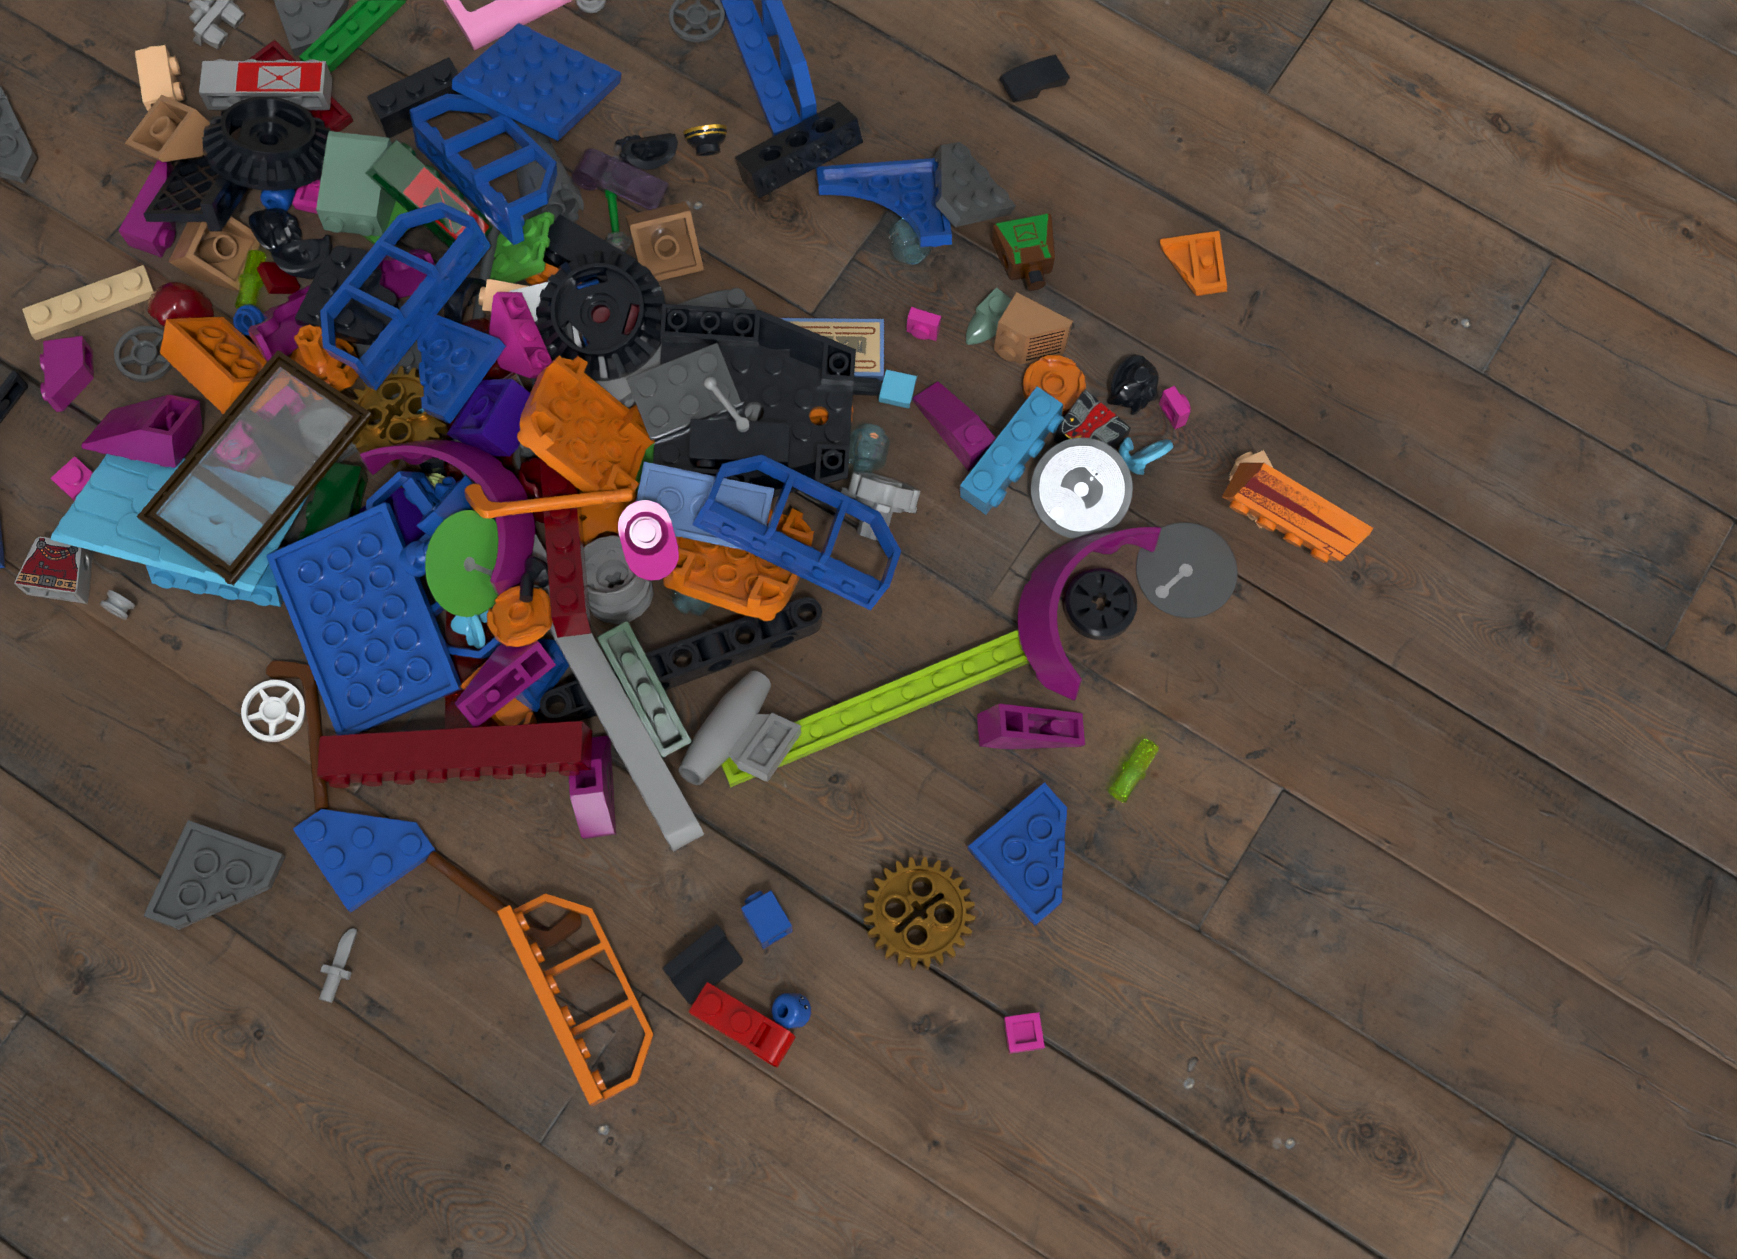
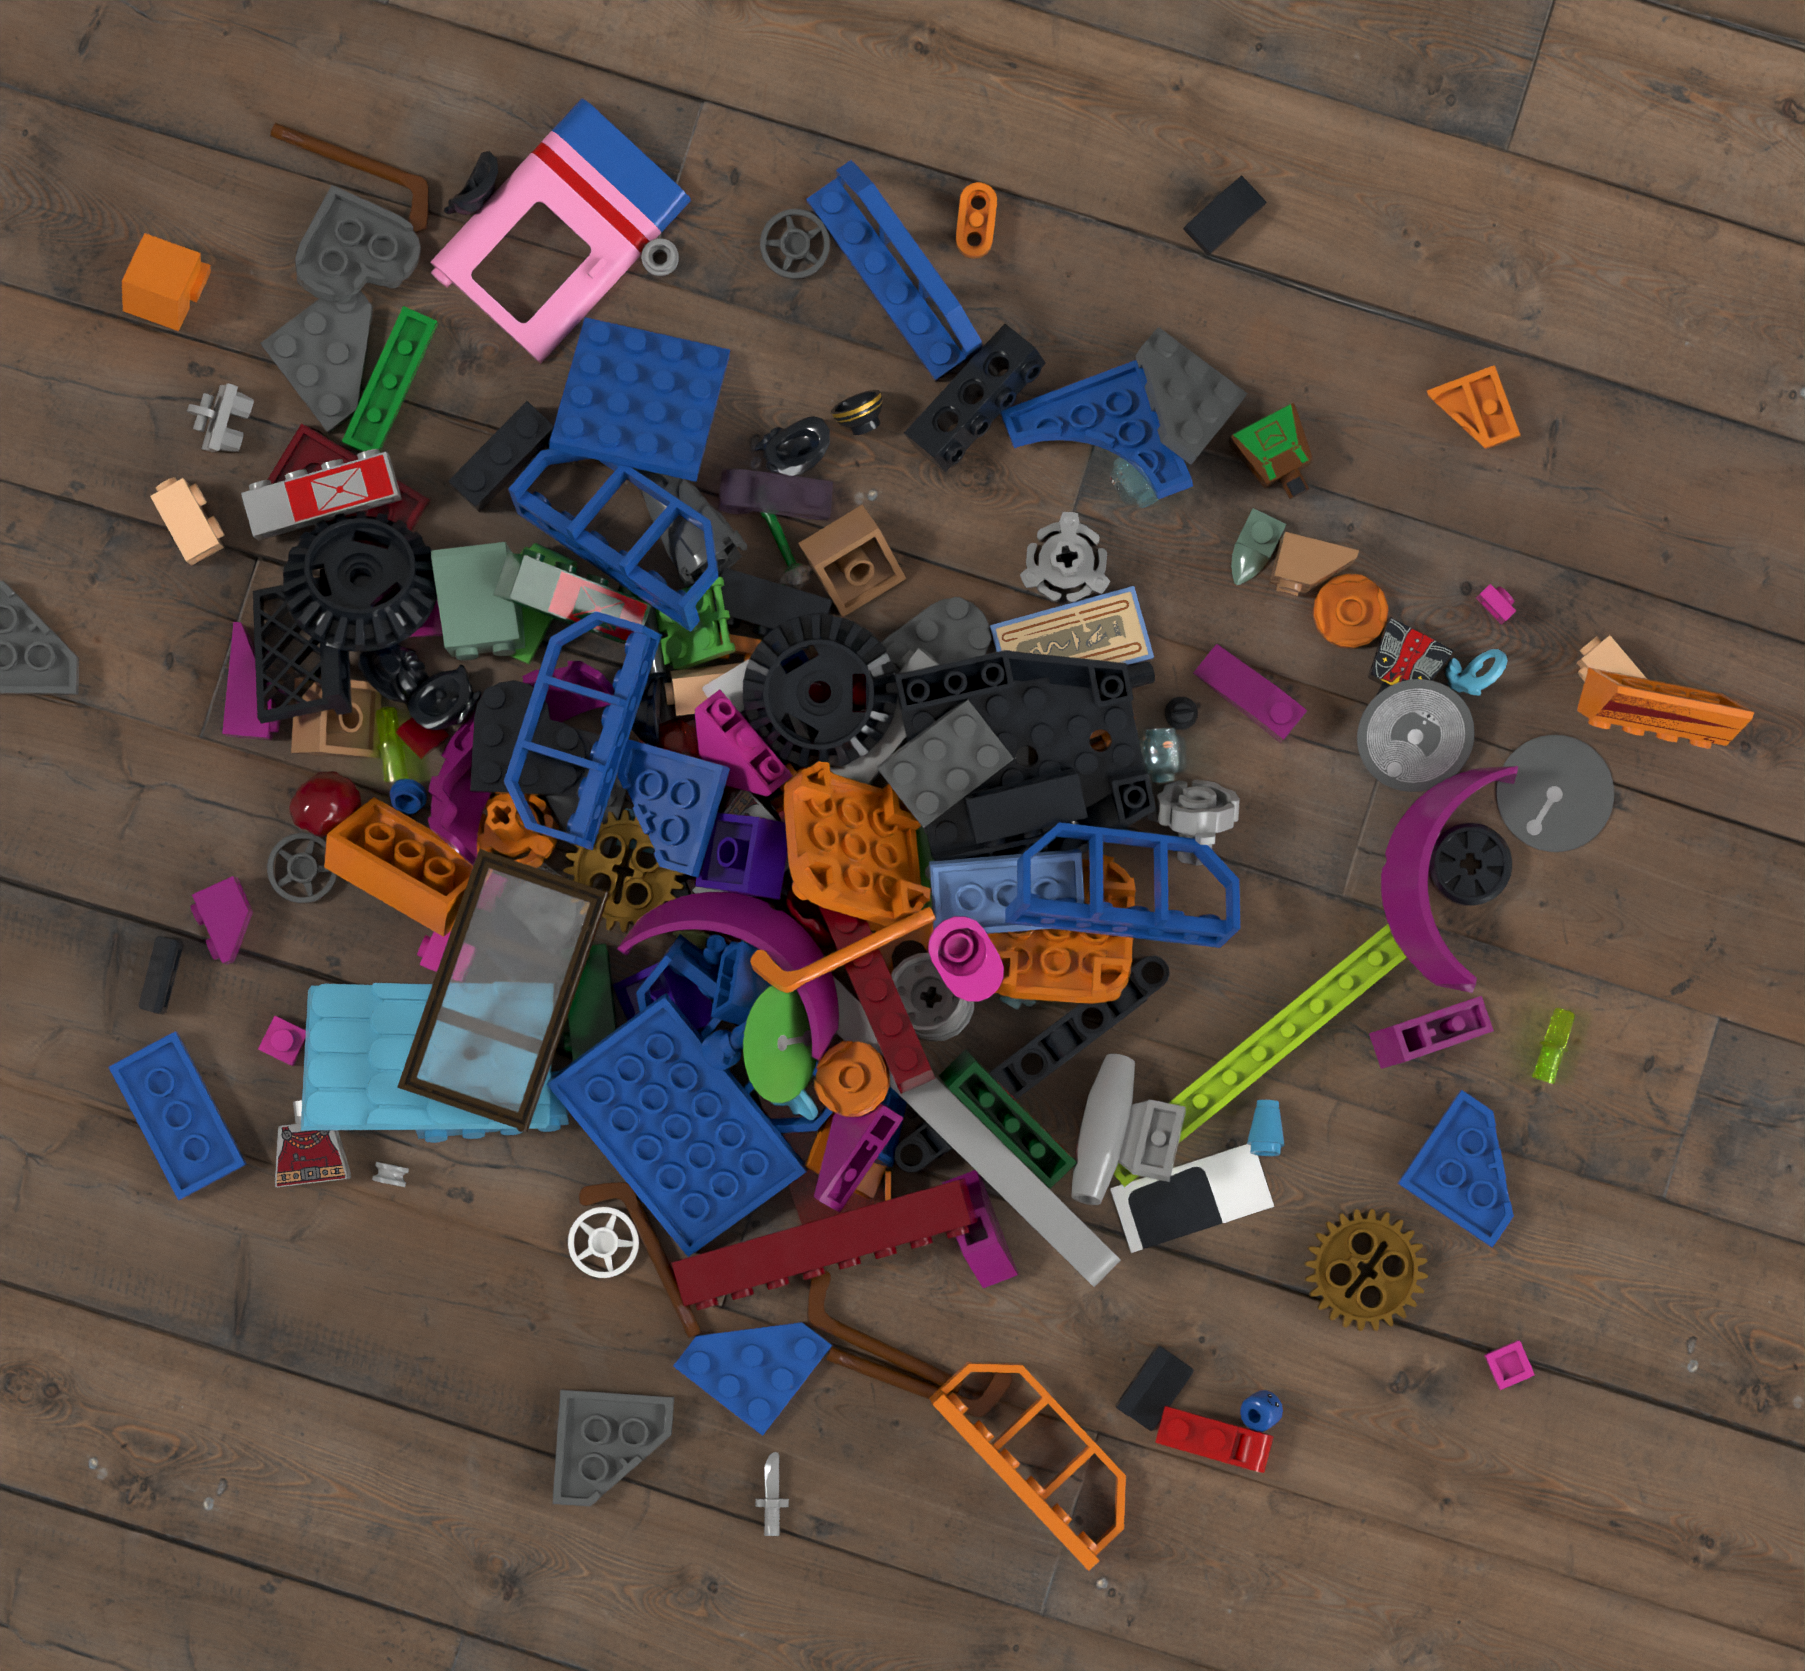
camera: 10 degrees left, 15 degrees up
tan plate [22,265,155,341] -> none
magenta slope [81,395,203,468] -> none
medium nougat slope [125,95,210,162] -> none
black plate [519,556,549,603] -> none
light grey hinge [704,377,749,432] -> none
blue brick [741,891,793,949] -> none
medium azure tile [879,370,917,409] -> none
dark pink plate [906,307,941,341] -> none
dark azure brick [960,386,1064,515] -> none
black hat [1107,354,1159,415] -> none
none -> reddish brown piece [807,1271,963,1394]
none -> orange plate [956,182,997,259]
none -> light grey piece [1020,512,1110,603]
none -> sticker [1110,1144,1274,1253]
none -> black piece [1165,696,1198,730]
none -> dark azure cone [1247,1100,1285,1156]

